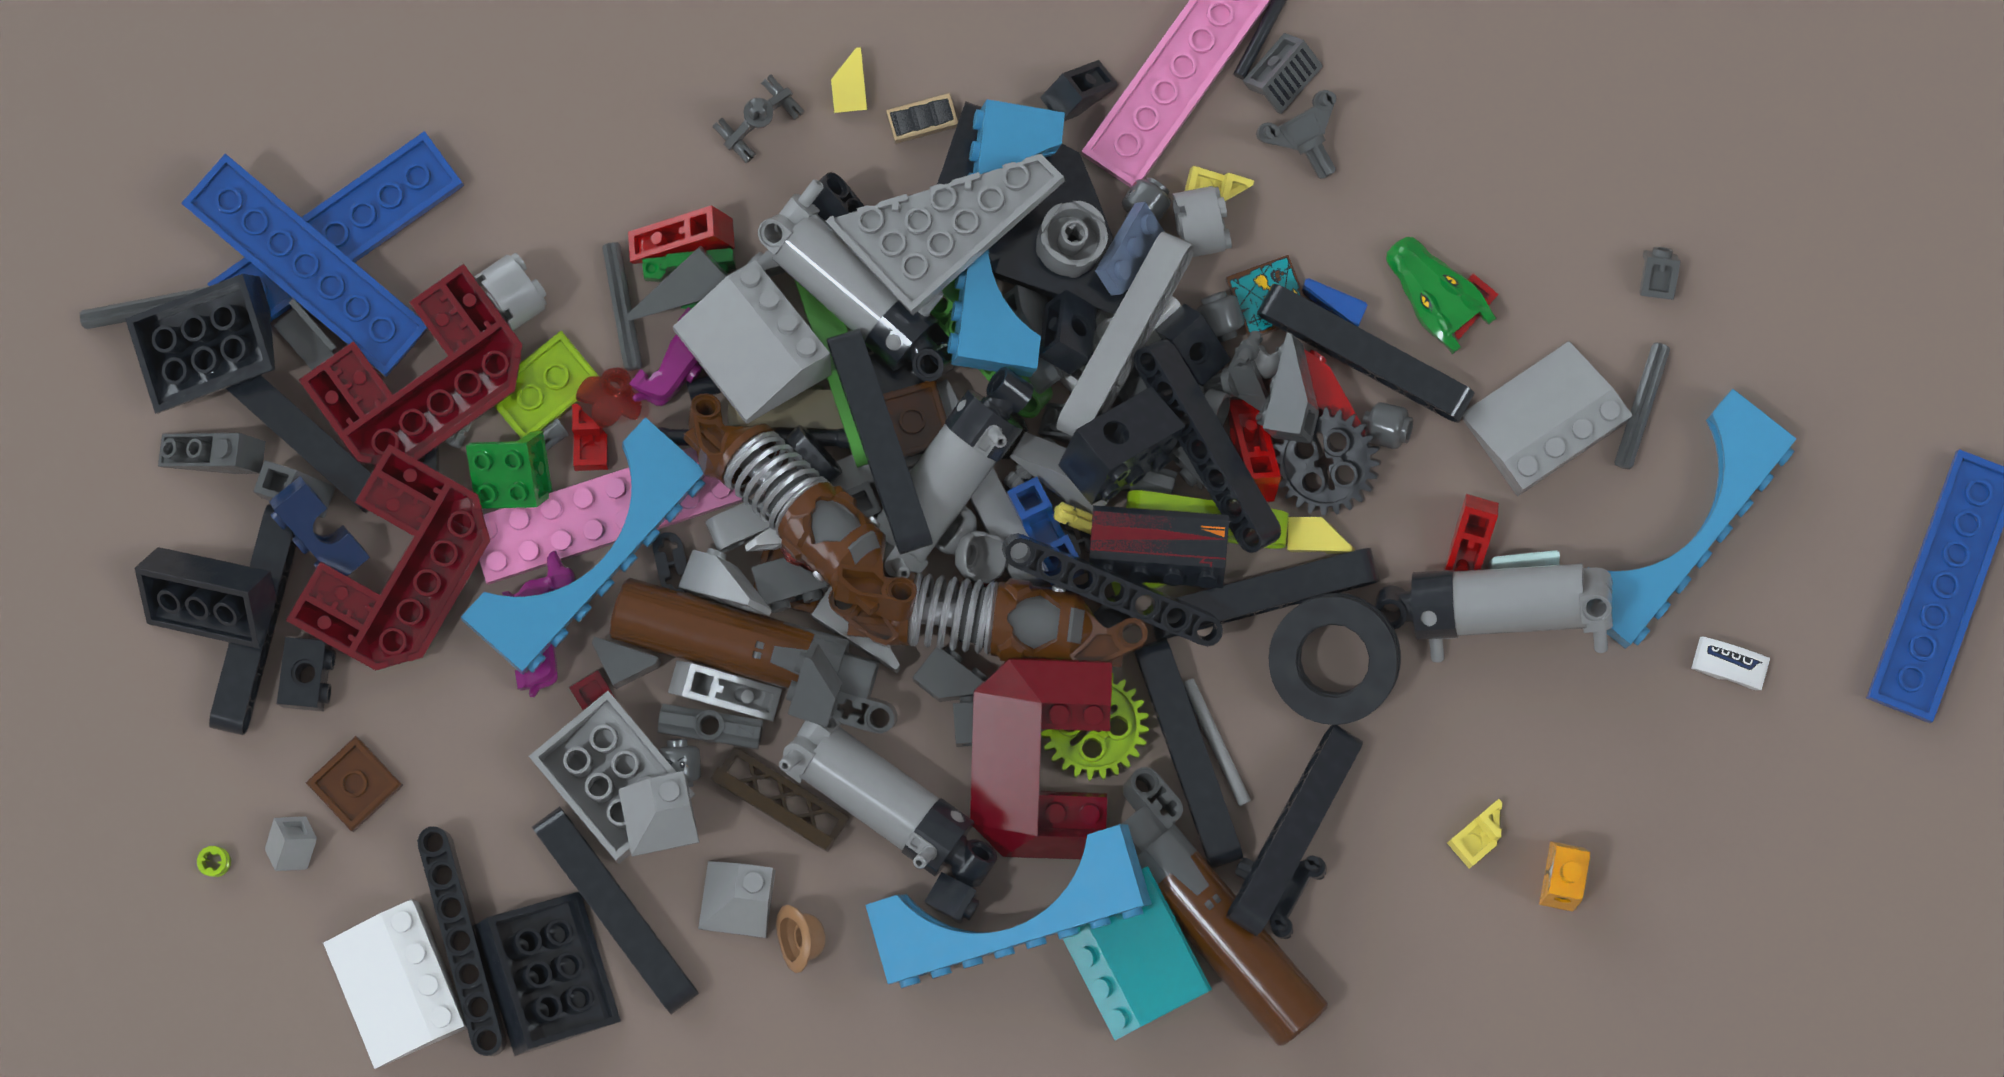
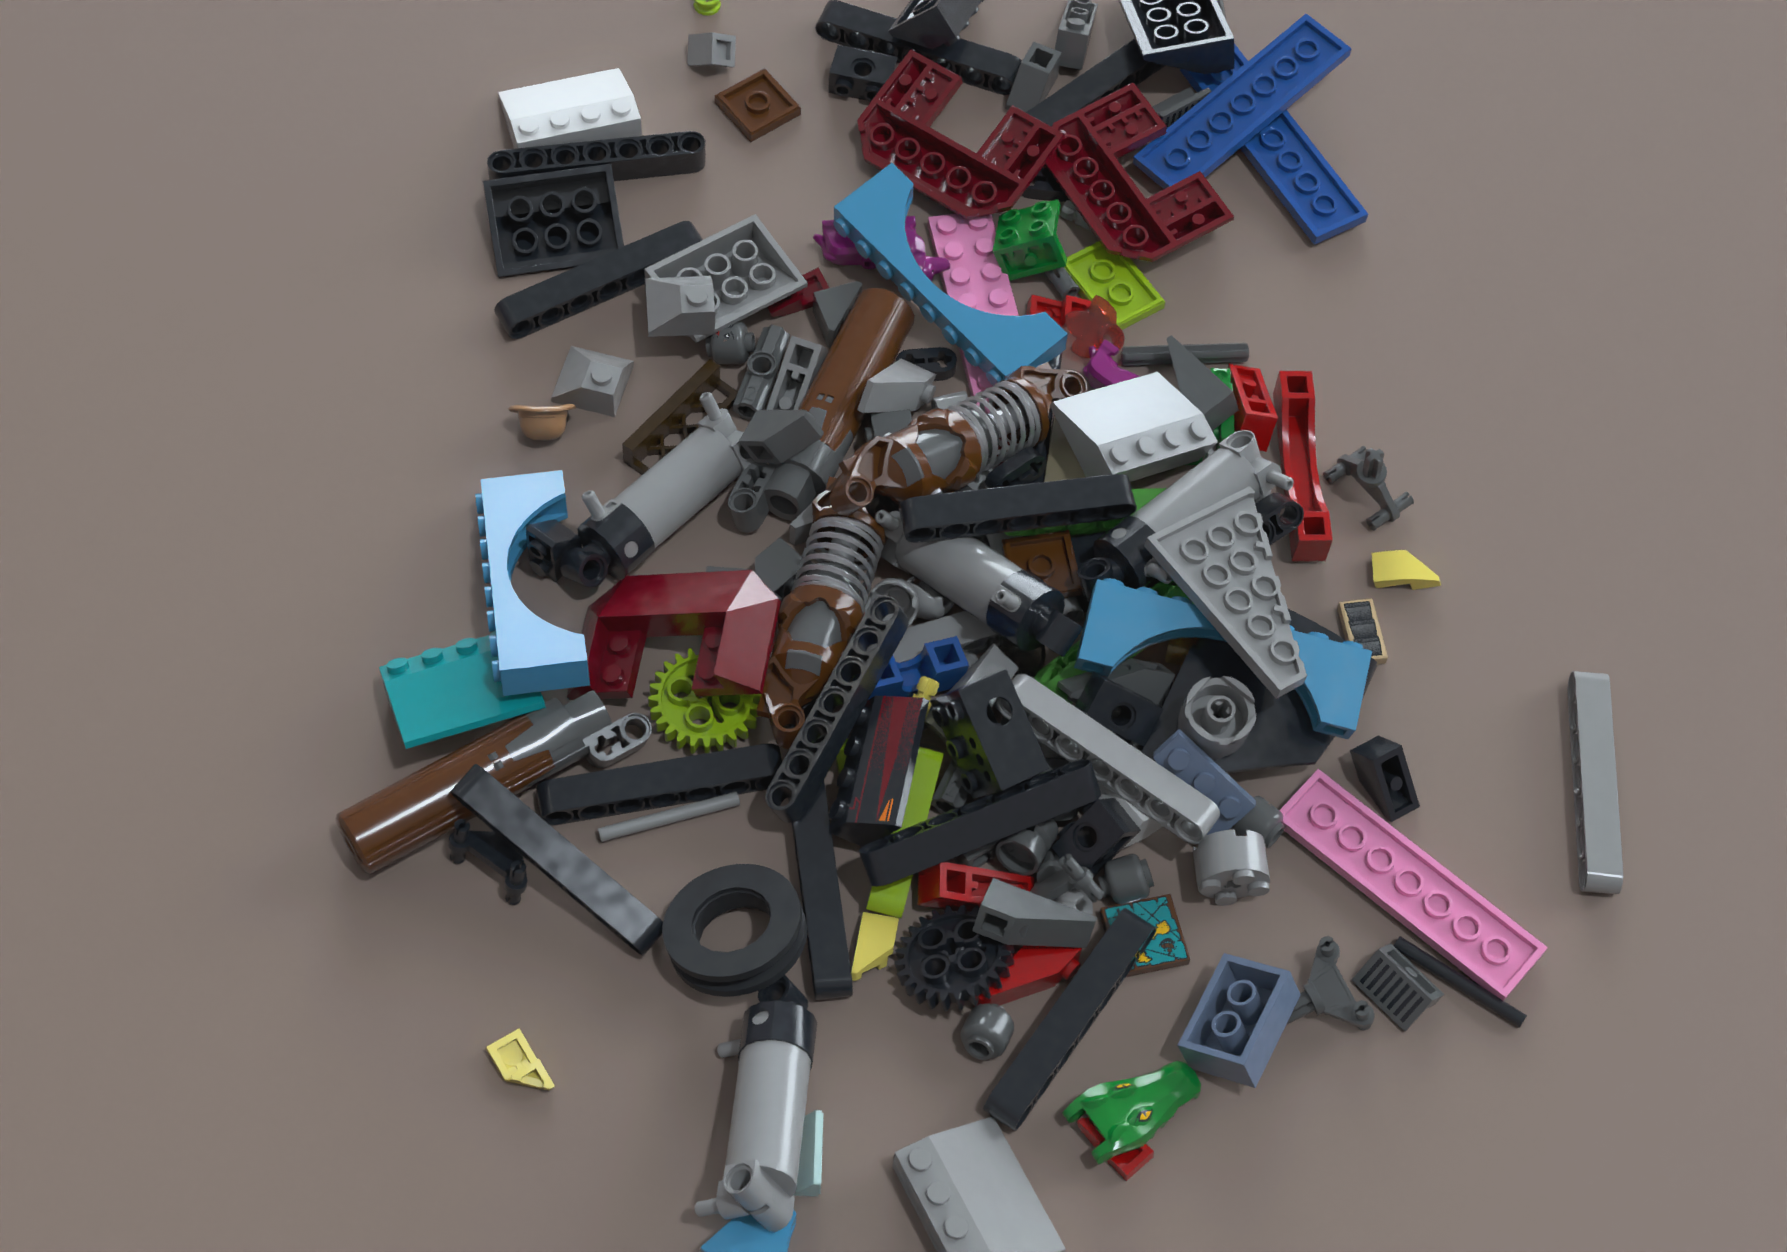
camera: 90 degrees right, 20 degrees down
dark blue arch [269,476,370,576] -> none
light grey brick [474,253,547,331] -> none
light yellow slope [1185,166,1254,201] -> none
blue slope [1302,278,1368,327] -> none
red slope [1444,494,1499,571] -> none
light orange torso [1539,841,1590,912] -> none
none -> sand blue brick [1177,953,1301,1088]
none -> red arch [1273,371,1333,561]

